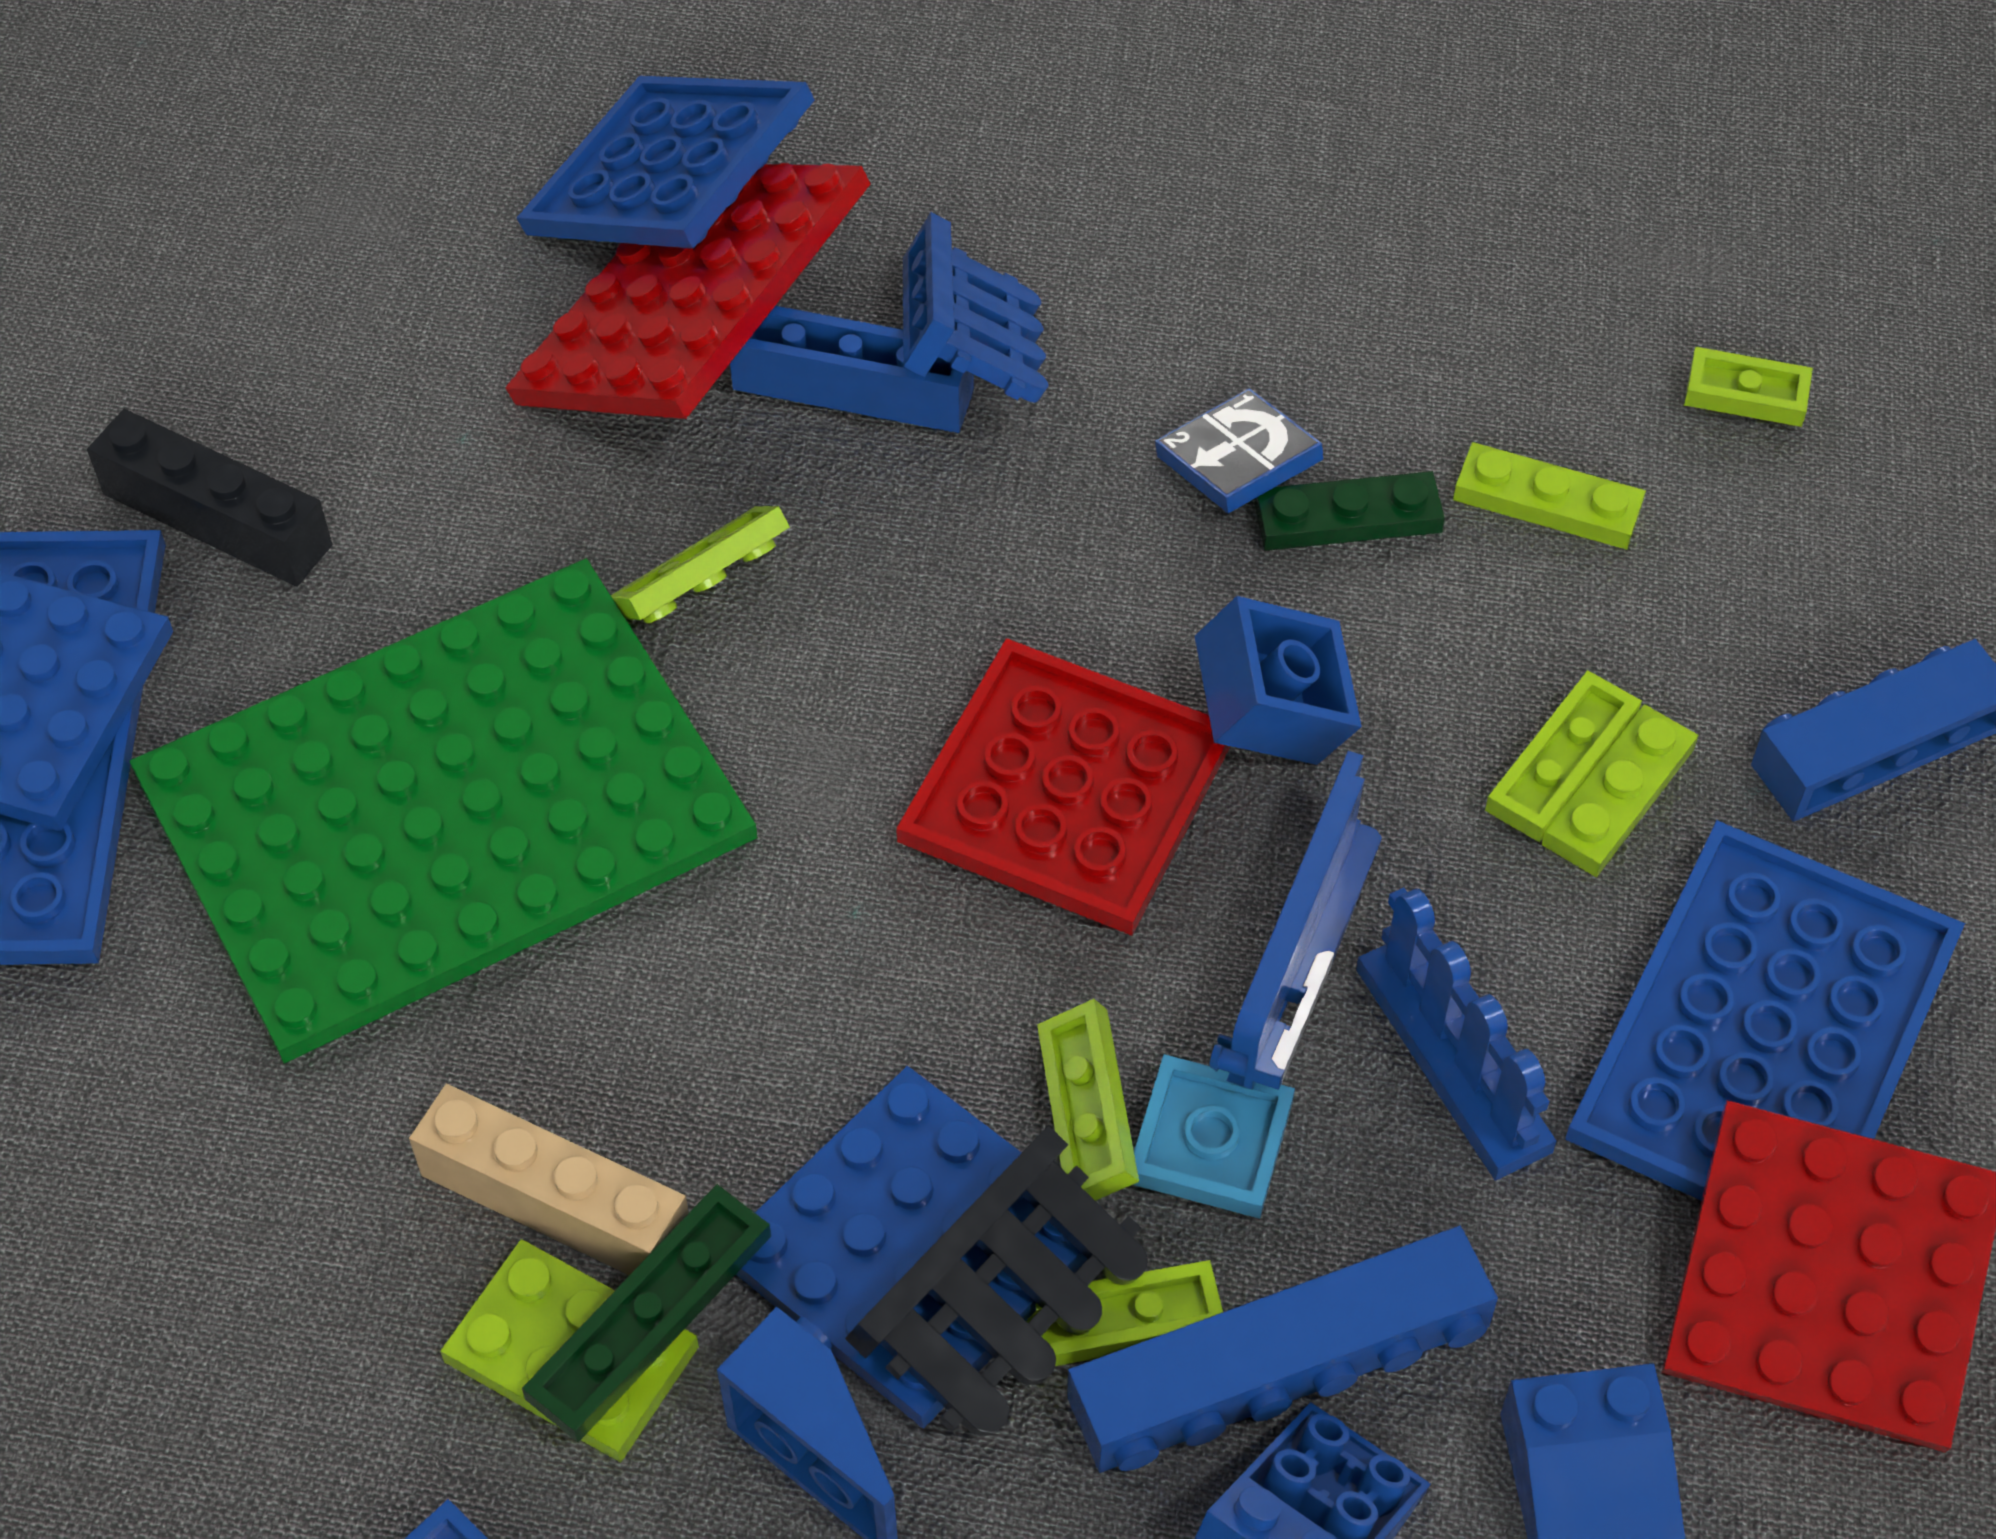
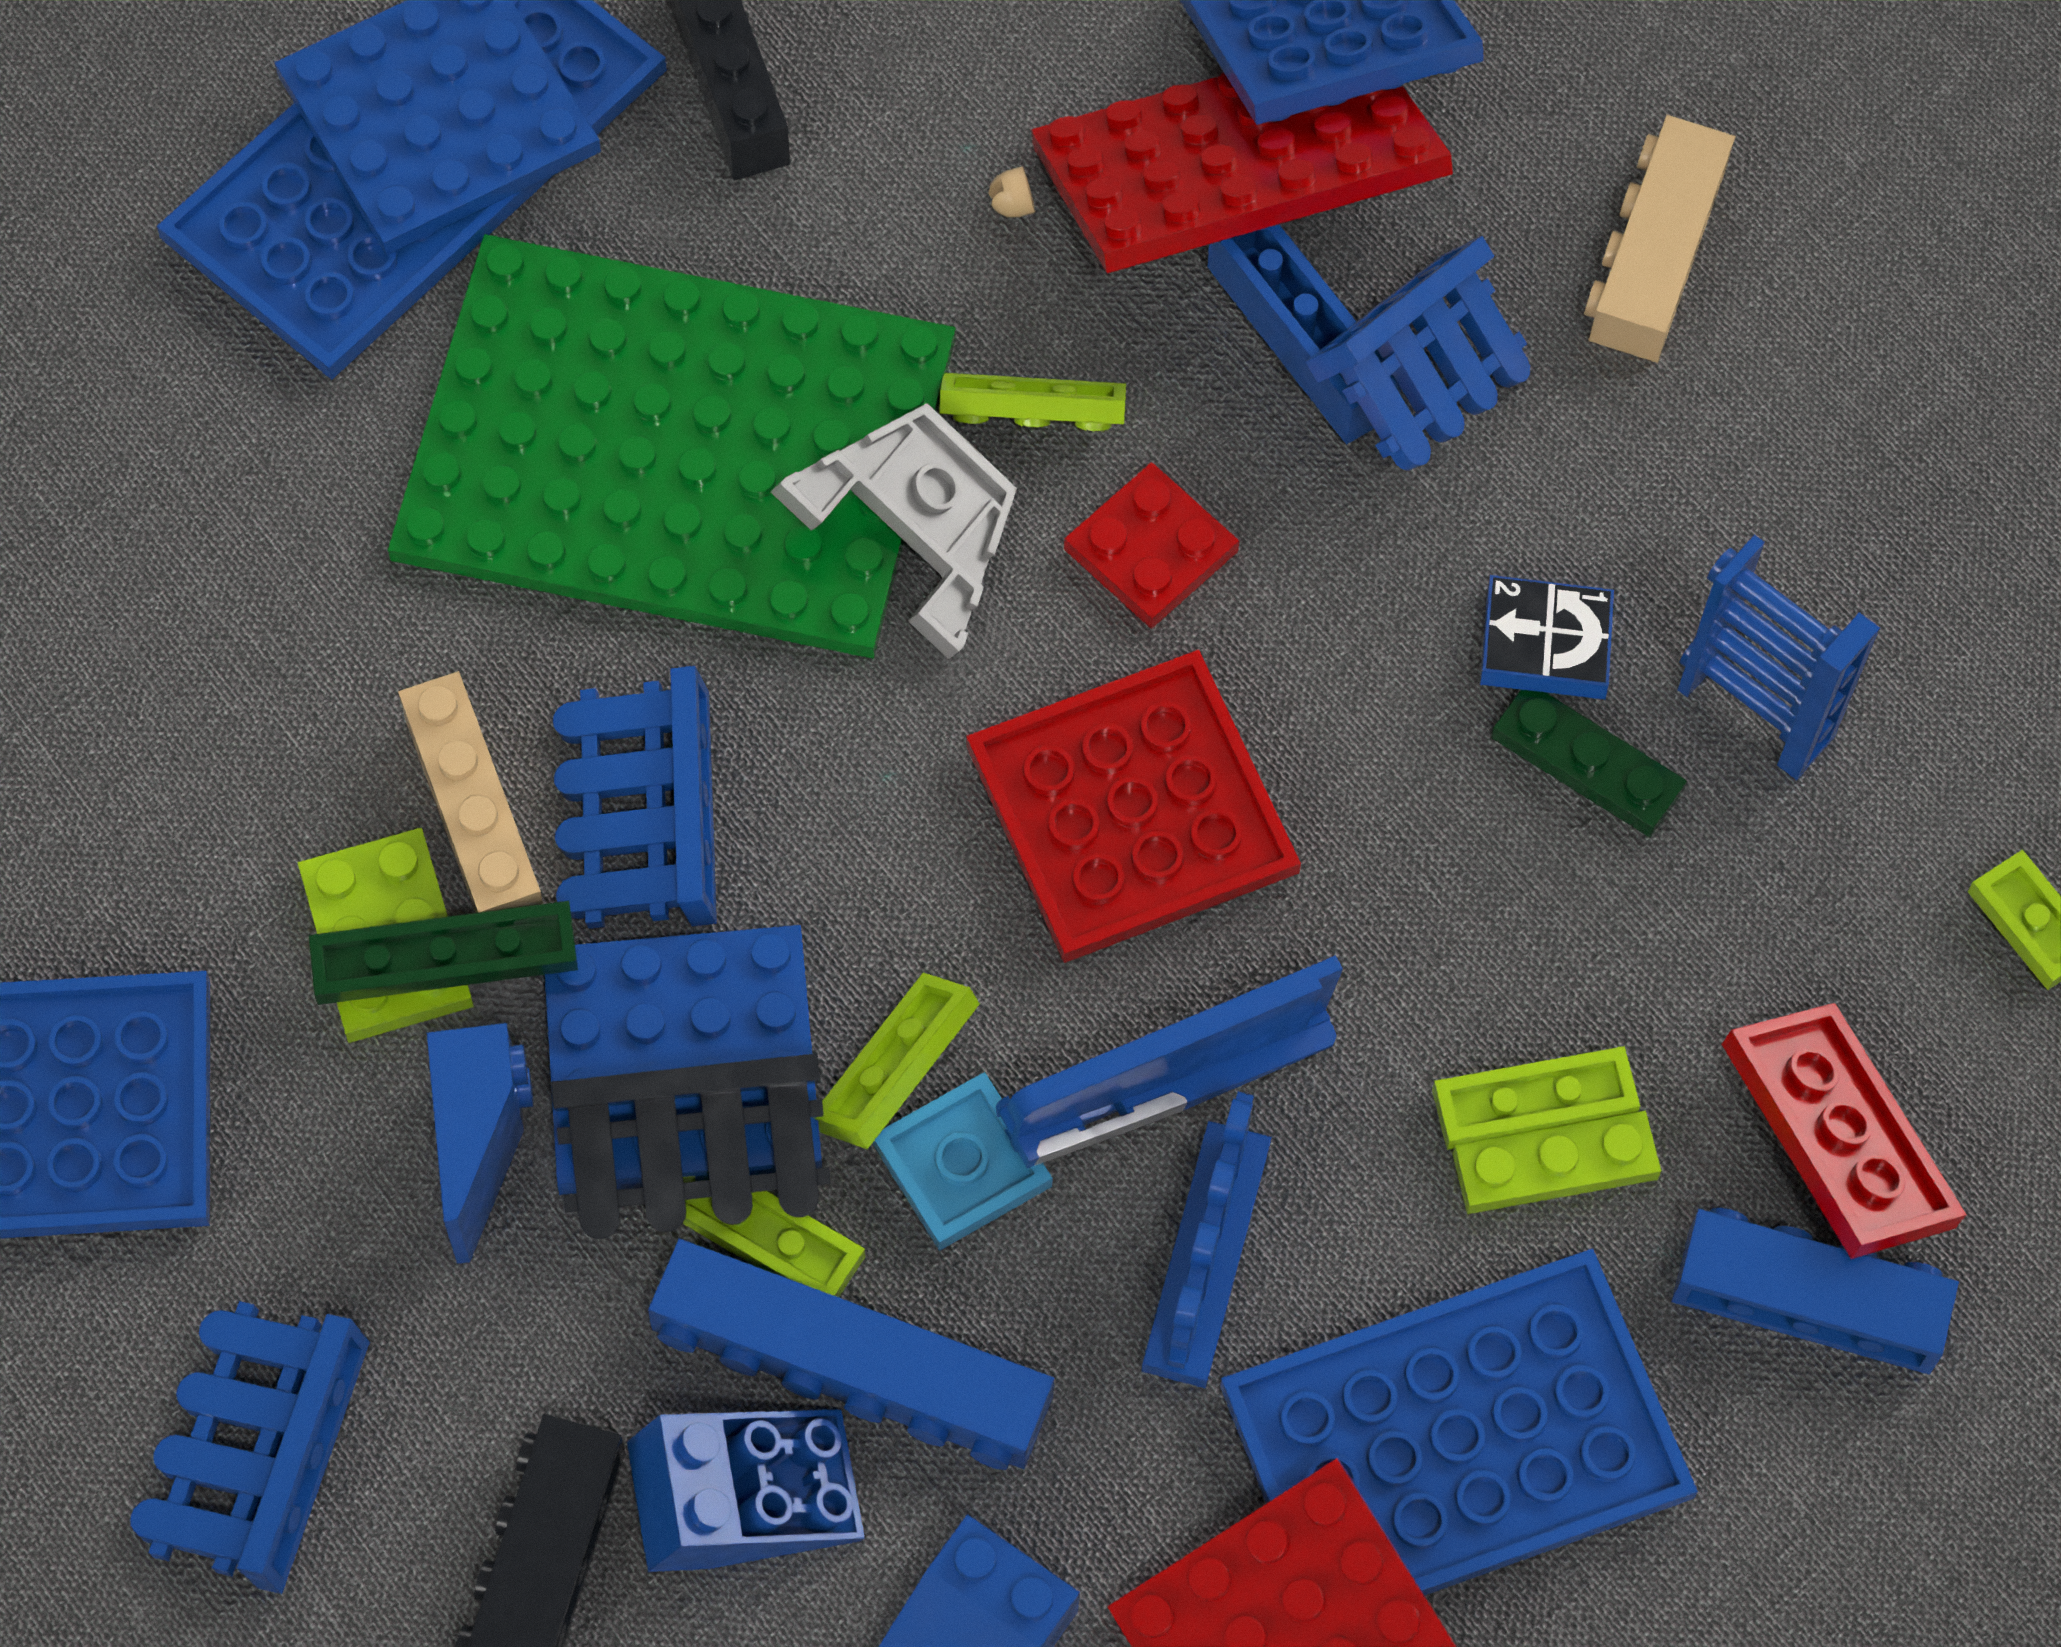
camera: 40 degrees right, 10 degrees up
blue brick [1195,596,1362,765] -> none
lime plate [1453,442,1646,550] -> none
none -> blue fence [553,666,717,929]
none -> wing [771,403,1017,659]
none -> tan hinge [989,166,1036,218]
none -> red plate [1064,462,1240,629]
none -> tan brick [1584,115,1736,363]
none -> blue fence [1678,534,1880,780]
none -> plate [1721,1003,1967,1259]

